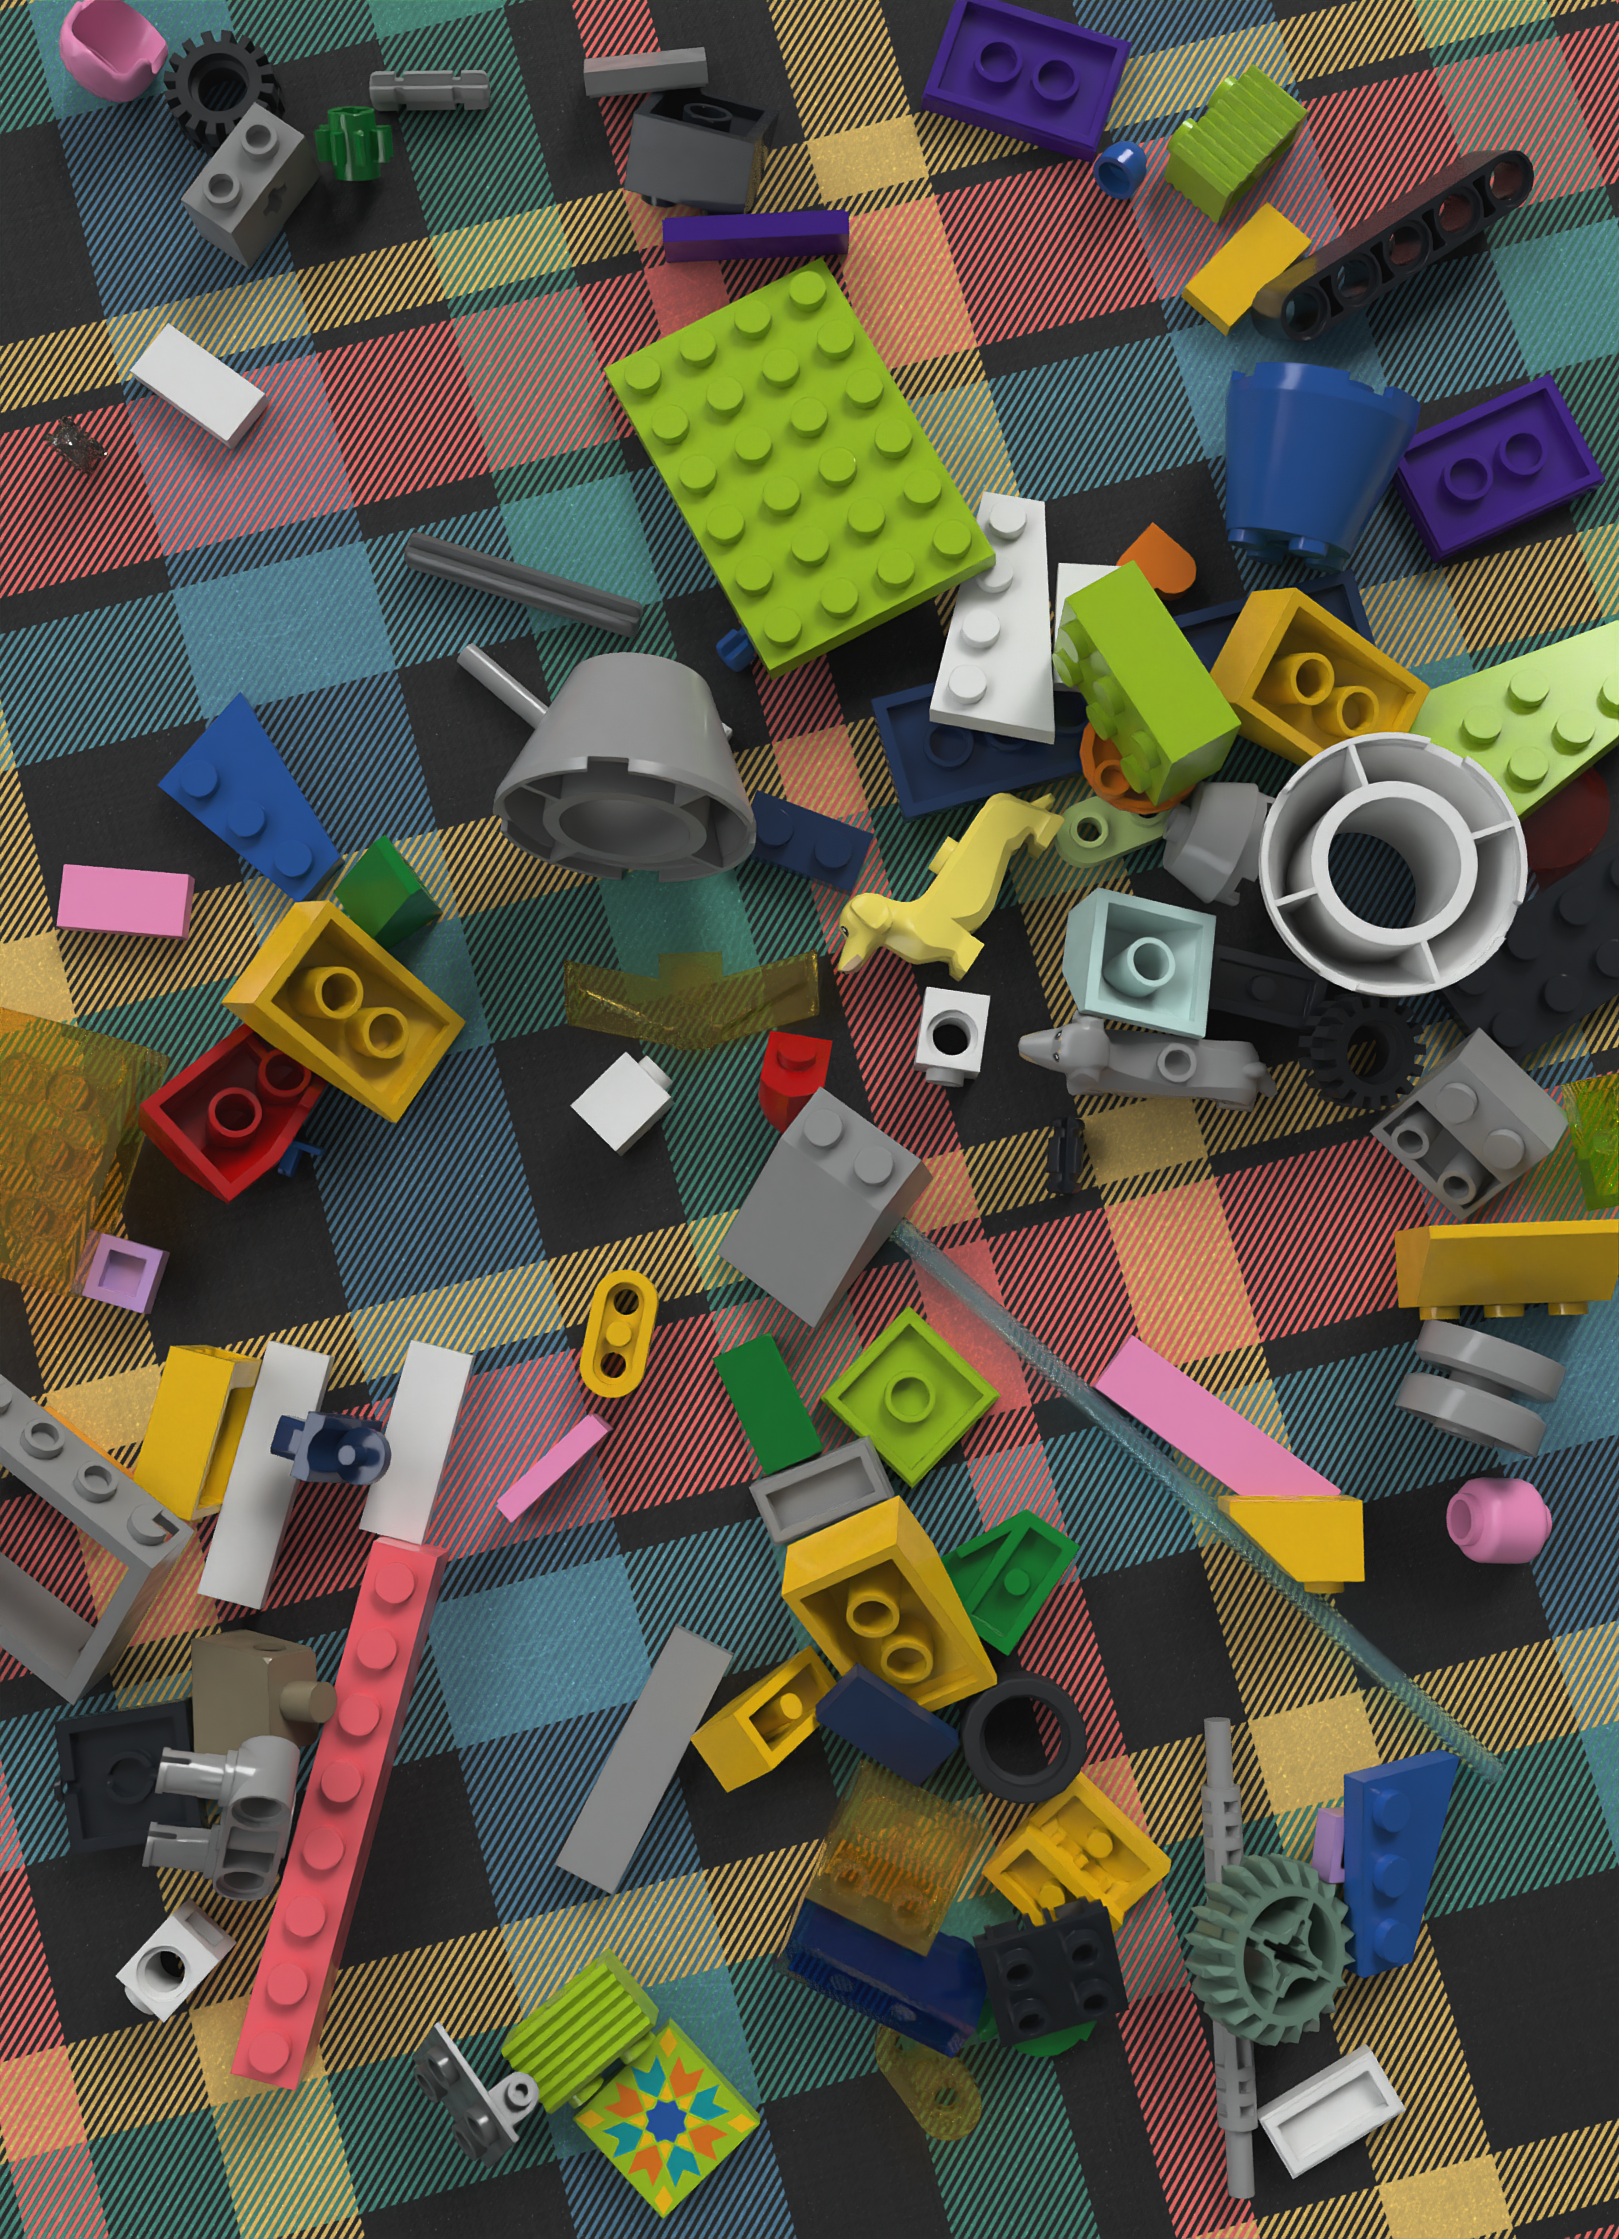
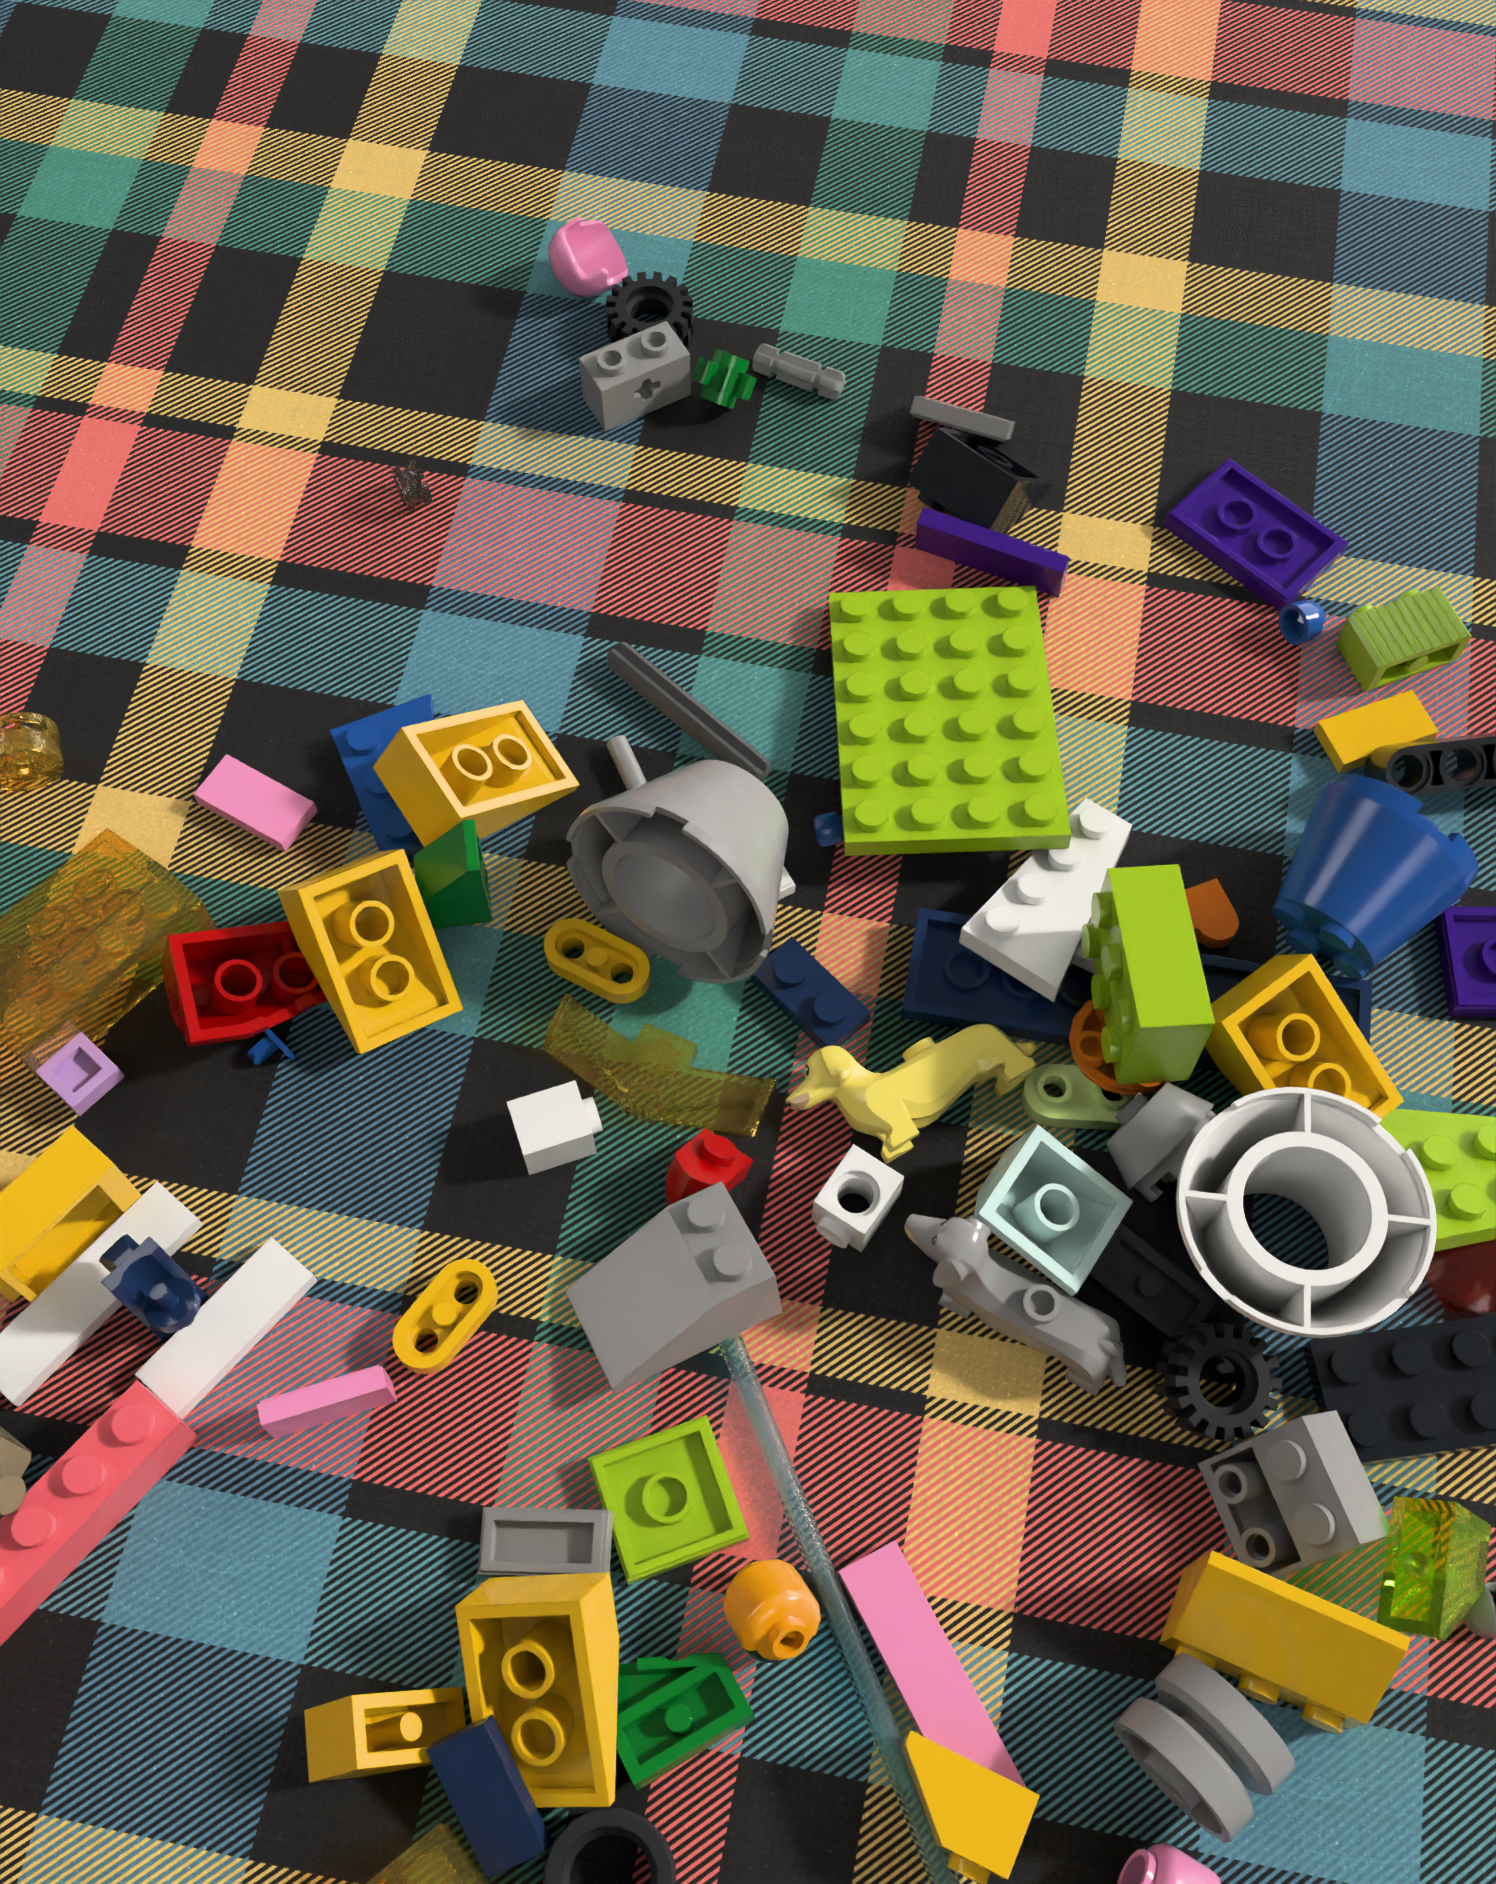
camera: 25 degrees right, 20 degrees down
white tile [130,323,270,450] -> none
light grey tile [555,1623,734,1895] -> none
green slope [712,1331,824,1475] -> none
black piece [1045,1117,1085,1195] -> none
none -> yellow slope [372,700,580,848]
none -> yellow plate [544,918,651,1004]
none -> light orange head [723,1559,821,1663]

